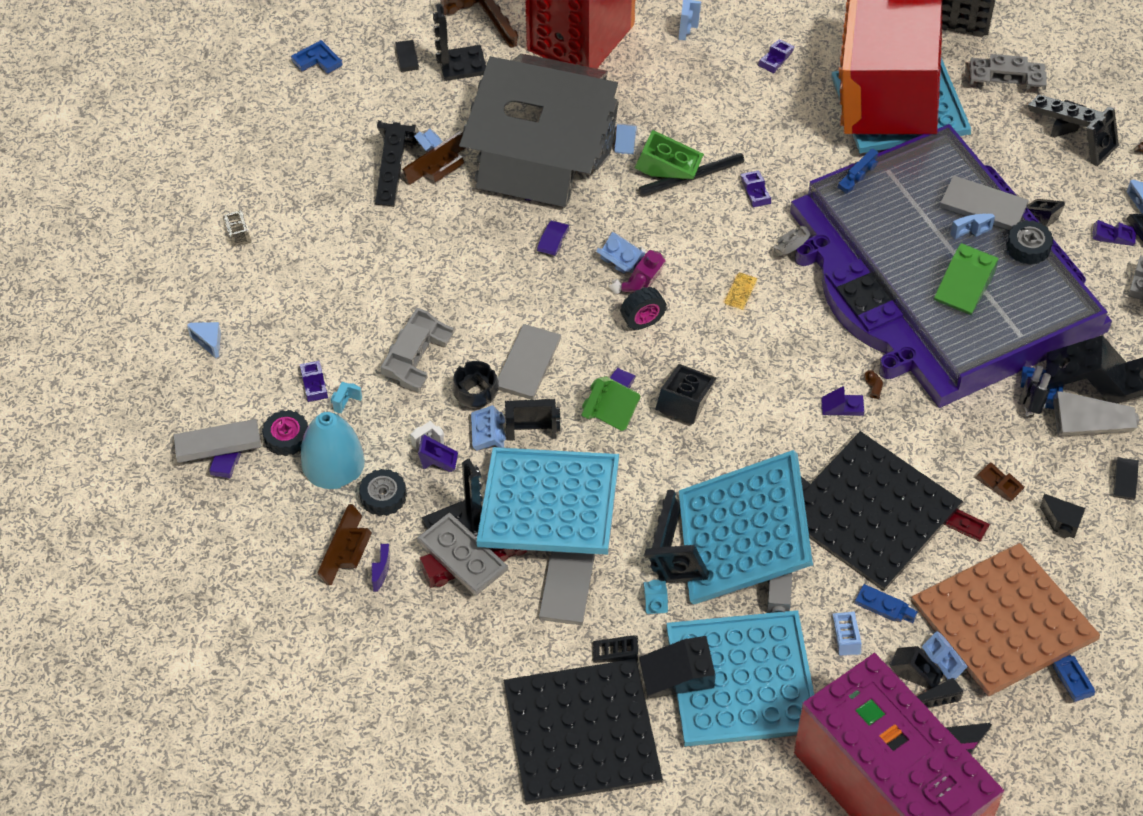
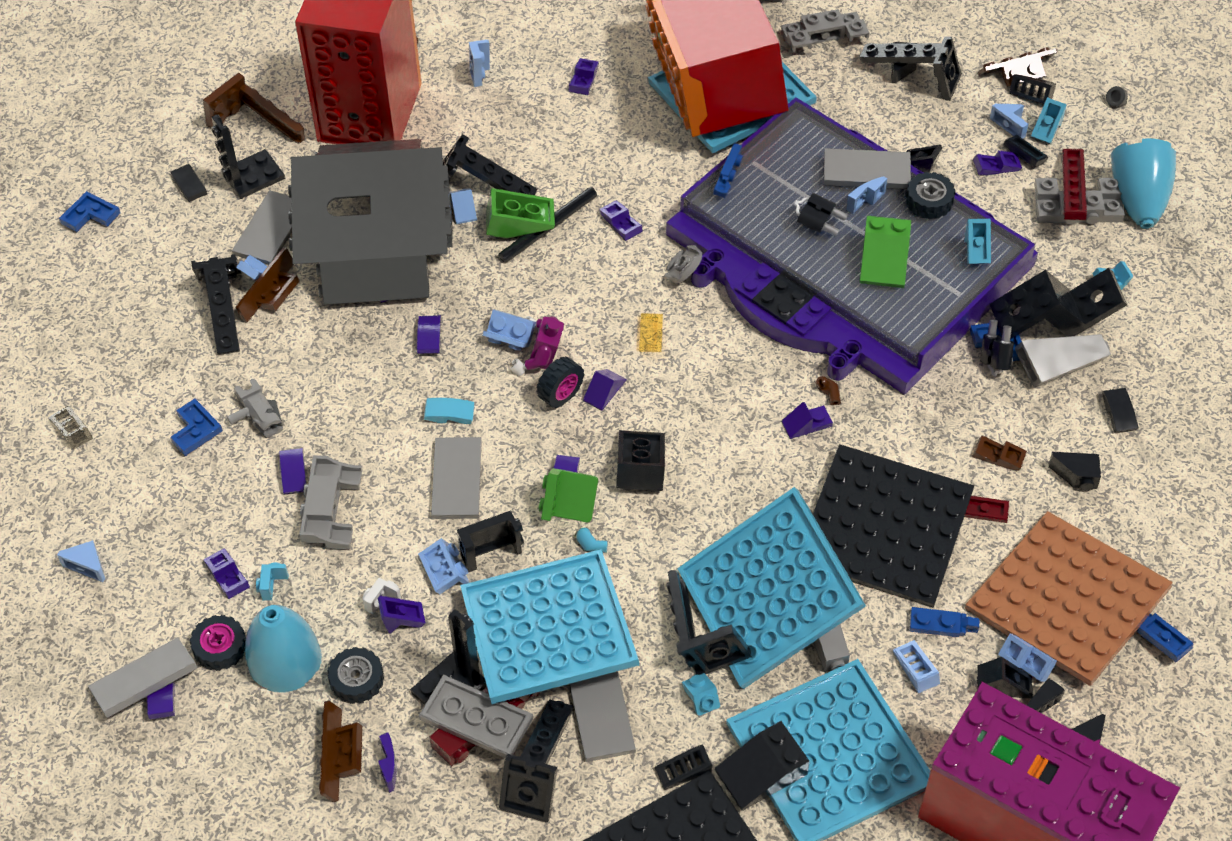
camera: 20 degrees left, 0 degrees up
black piece [452,361,499,410] -> none
none -> blue plate [170,398,223,456]
none -> light grey piece [227,379,283,437]
none -> light grey tile [232,190,292,265]
none -> dark purple slope [279,448,307,494]
none -> medium azure slope [424,398,474,424]
none -> black bracket [443,134,538,196]
none -> black bracket [499,699,574,822]
none -> medium azure arm [576,528,608,553]
none -> dark purple slope [583,369,627,411]
none -> black piece [794,193,848,236]
none -> medium azure slope [964,219,991,264]

